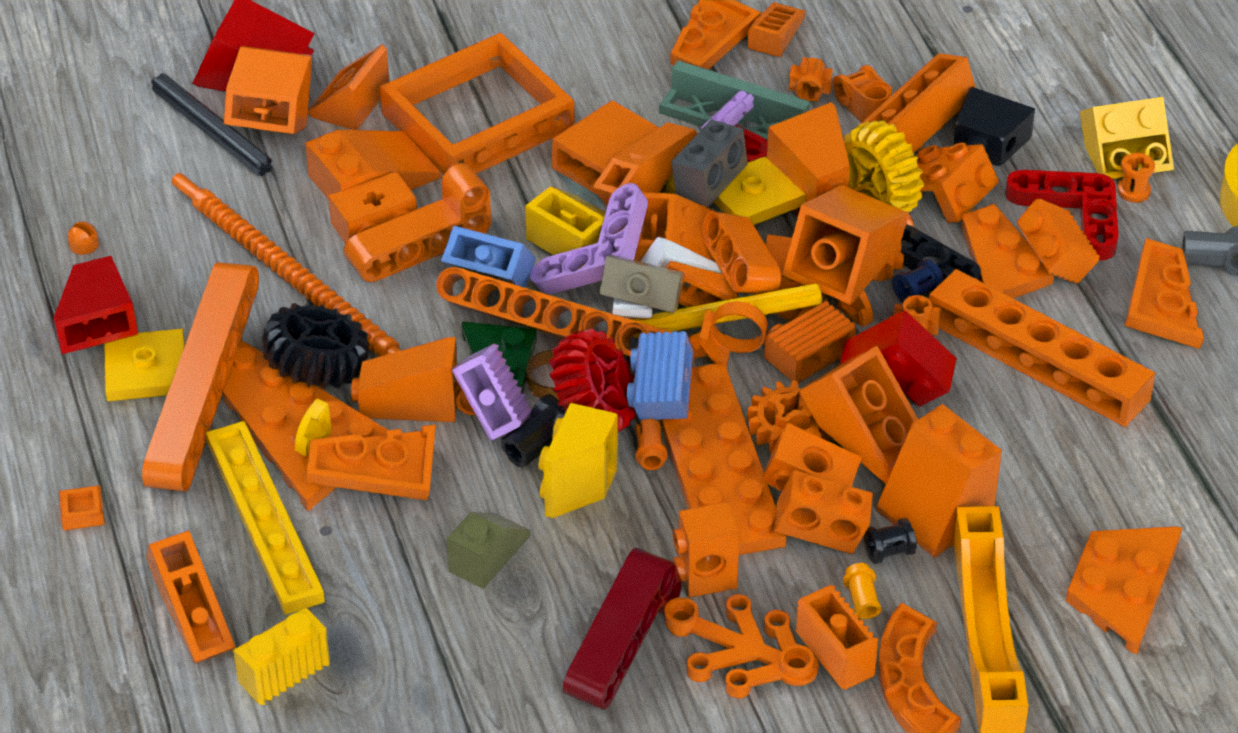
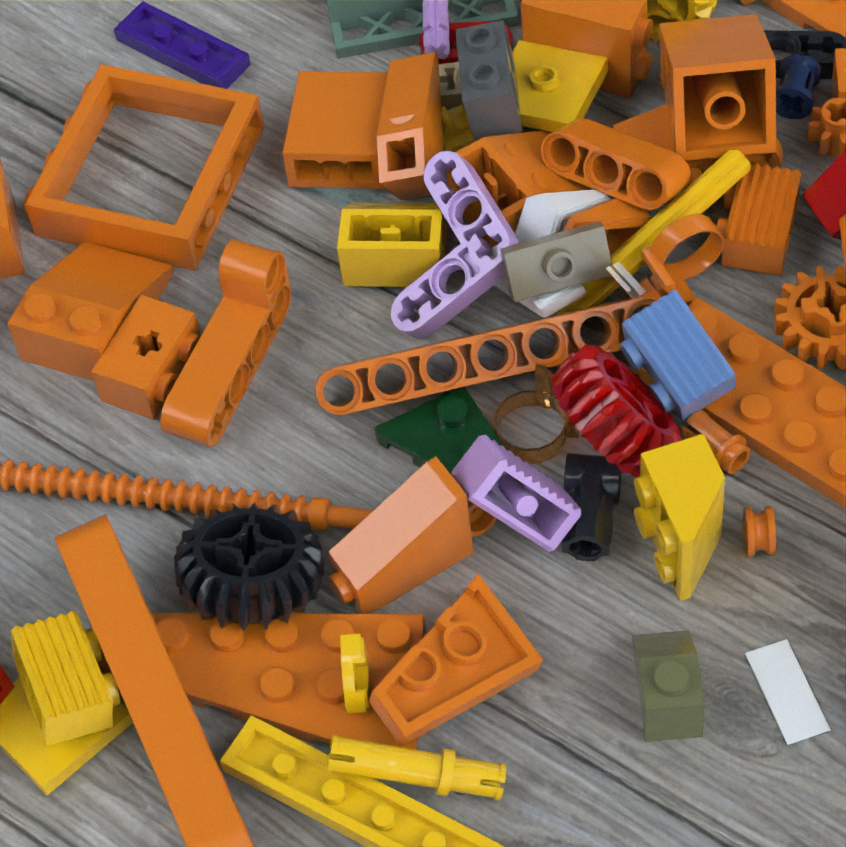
camera: 30 degrees left, 10 degrees up
medium blue brick [441,226,536,288] -> none
none -> yellow brick [11,610,120,747]
none -> dark purple tile [114,1,251,89]
none -> yellow pin [326,734,507,801]
none -> white sticker [605,262,646,300]
none -> orange bush [743,506,776,557]
none -> white sticker [745,639,831,745]

